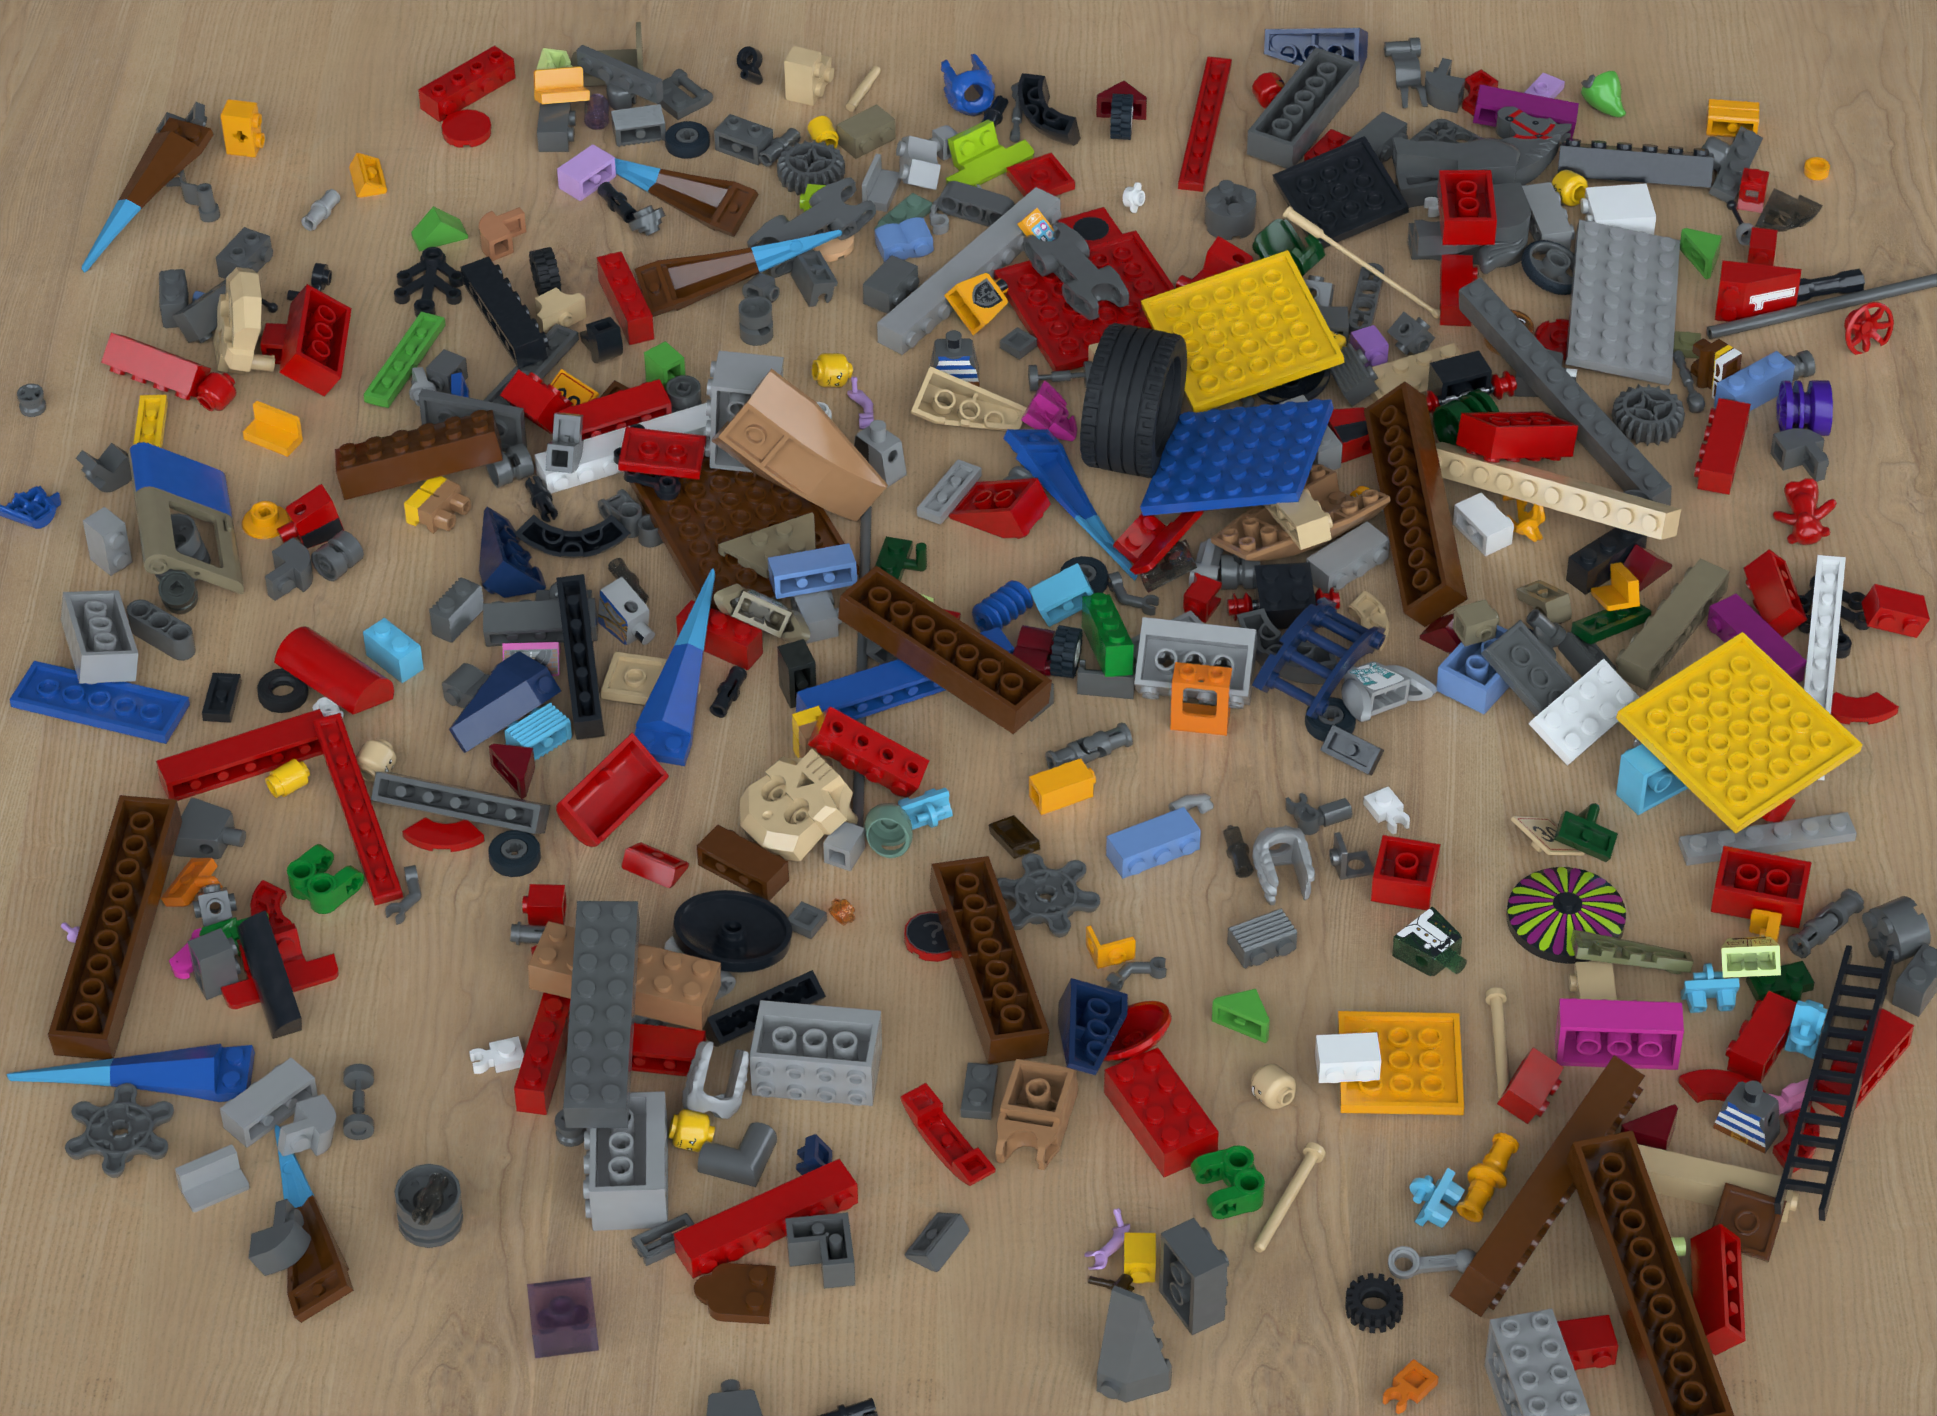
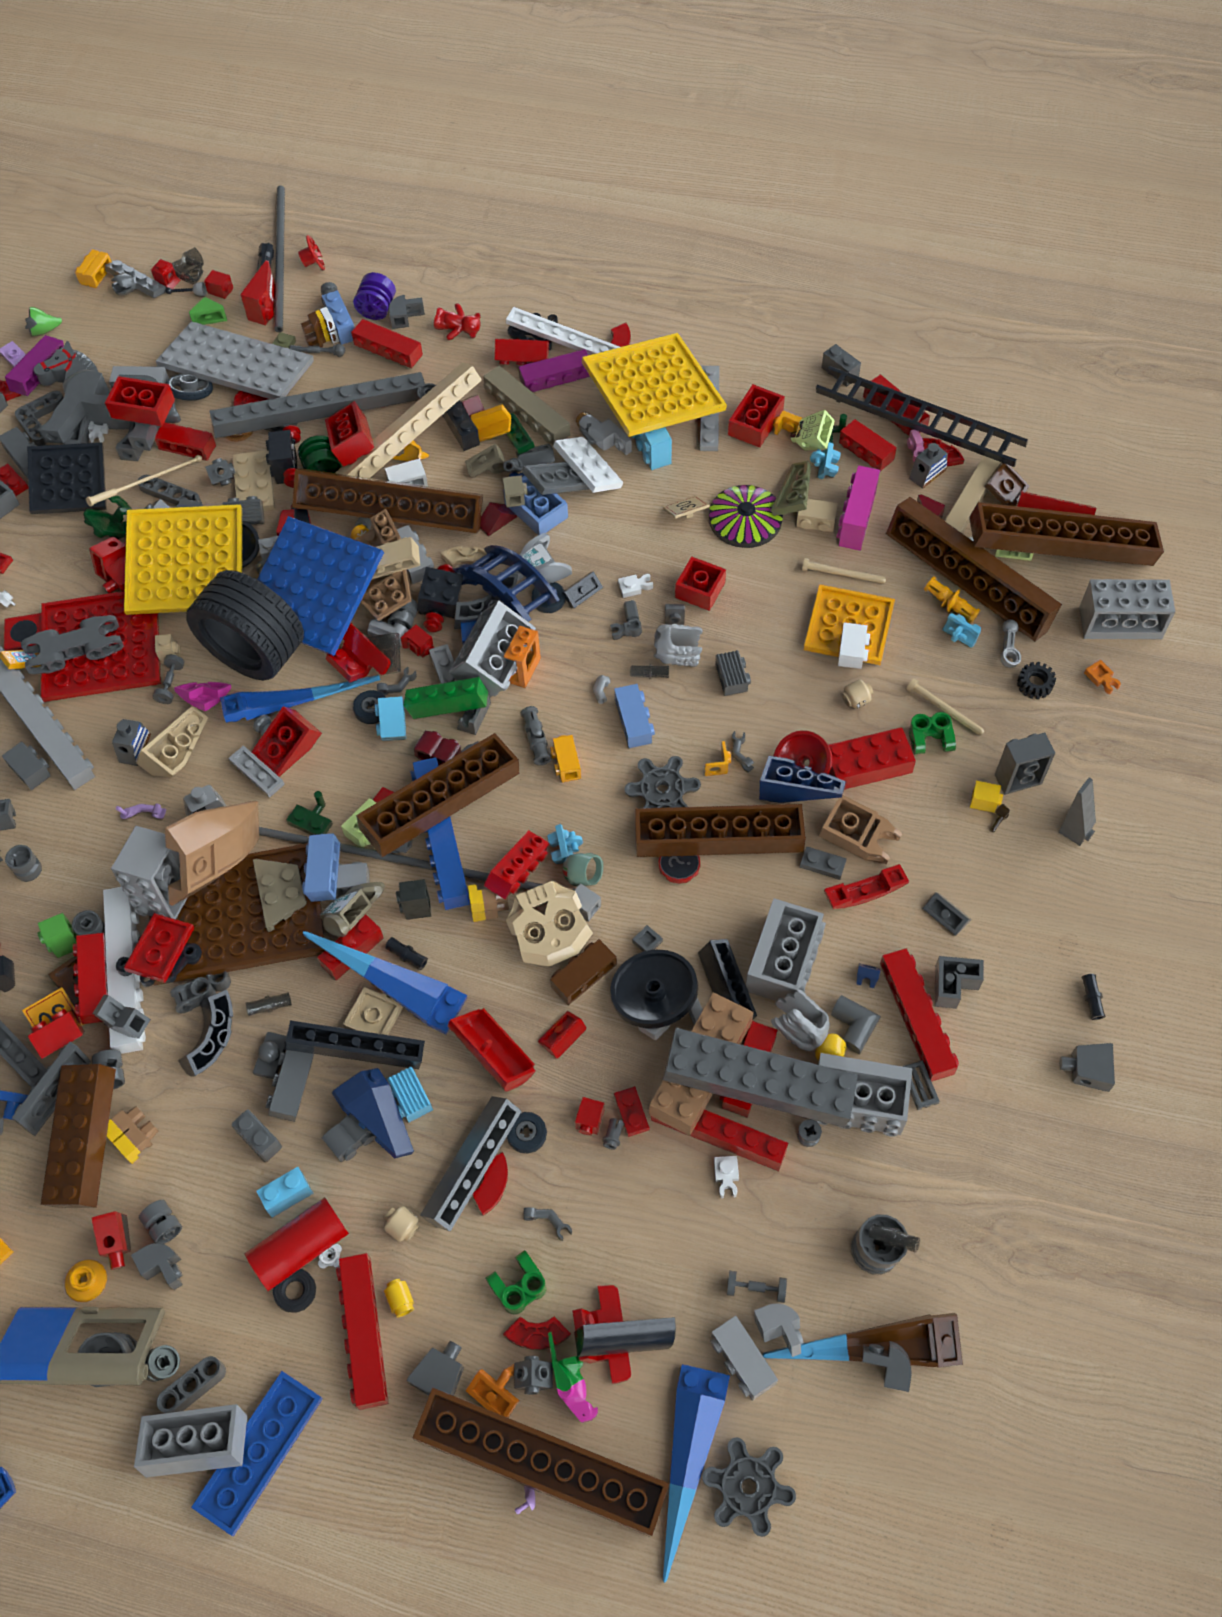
camera: 75 degrees left, 15 degrees up
light grey brick [83,507,132,576] -> none
light grey panel [175,1144,250,1212] -> none
dark grey brick [188,928,241,1000] -> none
black plate [202,673,242,723] -> none
red tile [313,713,403,906] -> none
dark blue wedge [479,506,546,598] -> none
dark red slope [489,743,535,799] -> none
panel [502,642,561,676] -> none
black pin [525,476,558,522] -> none
clear purple brick [527,1276,599,1358] -> none
light grey torso [598,577,655,645] -> none
reddish brown plate [694,1263,777,1324] -> none
yellow head [812,353,853,388] -> none
clear orange plate [828,898,855,926] -> none
light orange torso [944,273,1008,335] -> none
blue piece [972,580,1033,632] -> none
dark brown tile [989,815,1041,859] -> none
dark grey plate [1000,327,1037,360] -> none
black wheel [1050,625,1083,679] -> none
lavender piece [1085,1208,1130,1270] -> none
dark grey brick [1204,180,1257,240] -> none
bright green slope [1212,989,1270,1043] -> none
medium lavender brick [1350,325,1389,367] -> none
clear green torso [1392,907,1467,976] -> none
red brick [1497,1047,1564,1124] -> none
yellow head [1551,170,1588,207] -> none
dark green plate [1554,803,1618,862] -> none
brick [1557,138,1714,188] -> none
red brick [1557,1315,1619,1371] -> none
white brick [1580,183,1656,235] -> none
dark grey gear [1611,384,1685,446] -> none
red tile [1678,1069,1766,1103] -> none
medium azure hips [1784,1000,1828,1059] -> none
dark grey piece [1788,889,1864,958] -> none
light orange tile [1804,157,1830,180] -> none
red brick [1861,584,1930,638] -> none
dark grey brick [1862,896,1931,964] -> none

